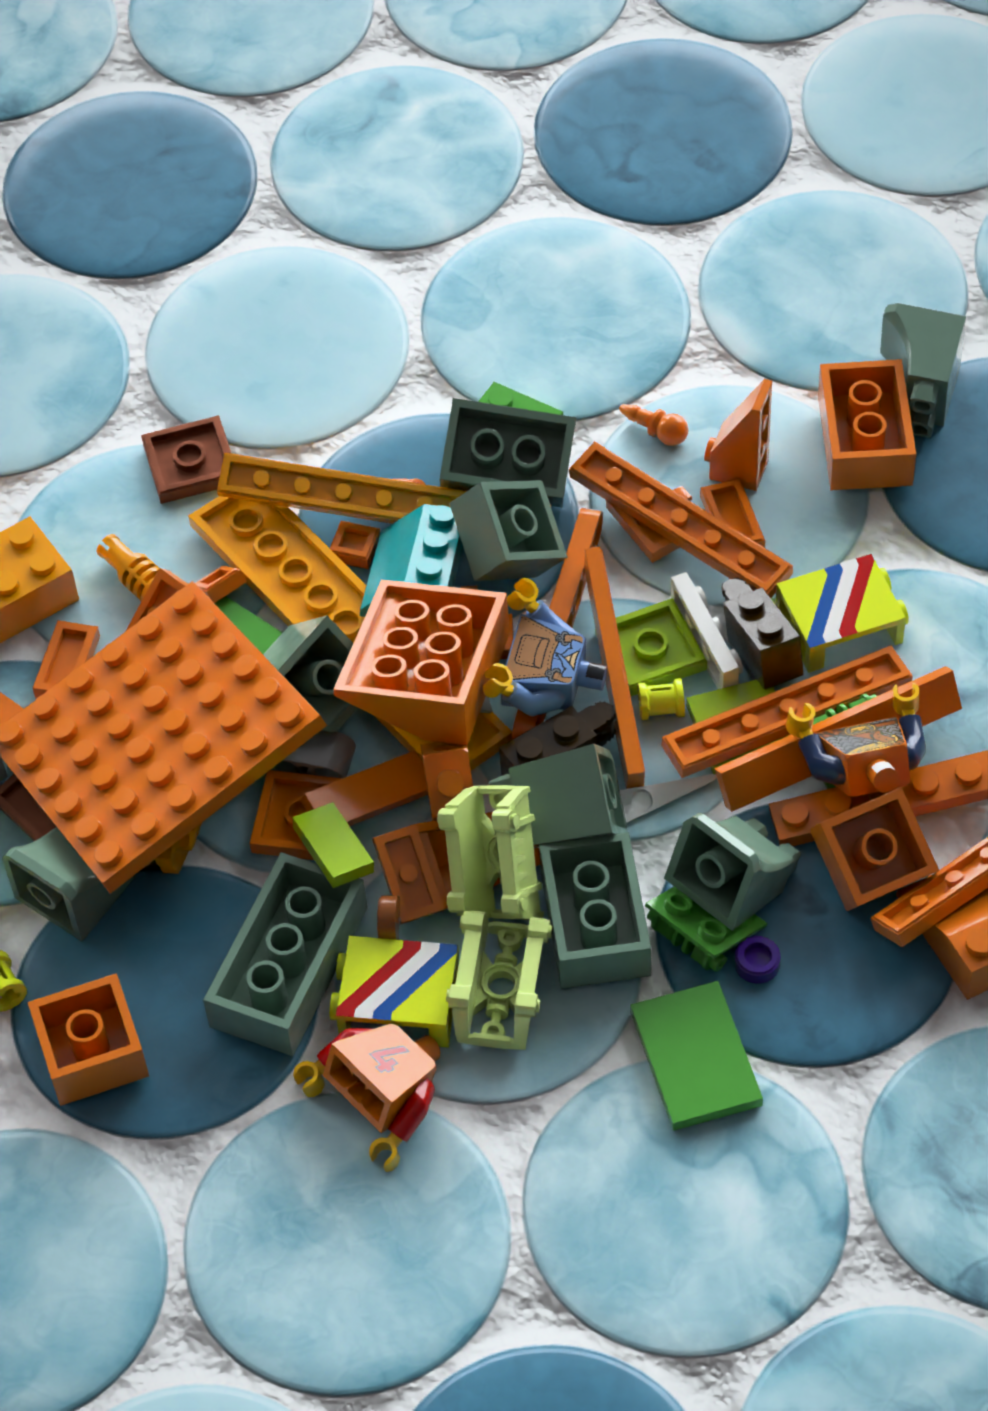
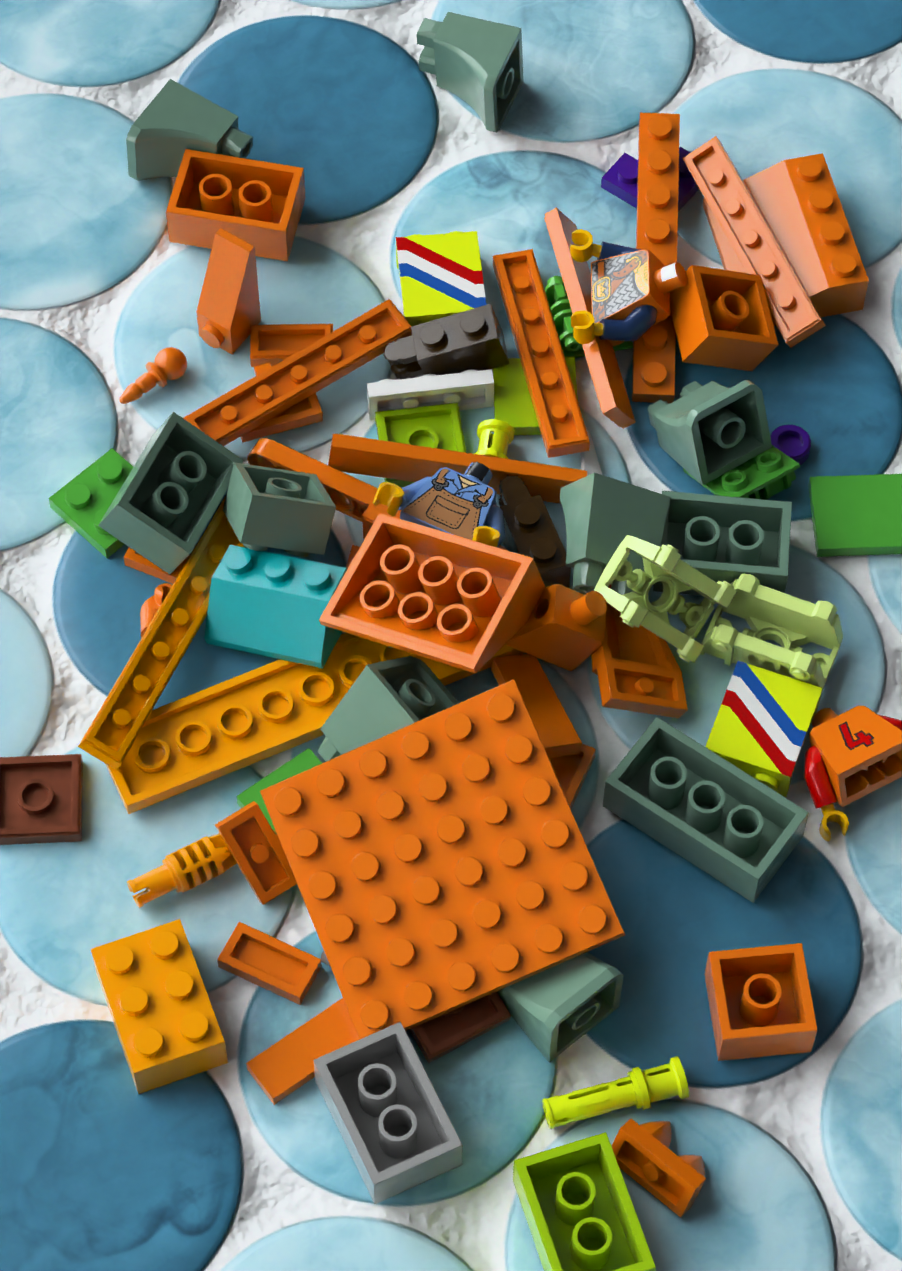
camera: 80 degrees left, 5 degrees up
orange tile [196,565,247,603] -> none
lime tile [293,802,374,888] -> none
orange tile [330,521,381,569] -> none
dark orange tile [377,895,400,940] -> none

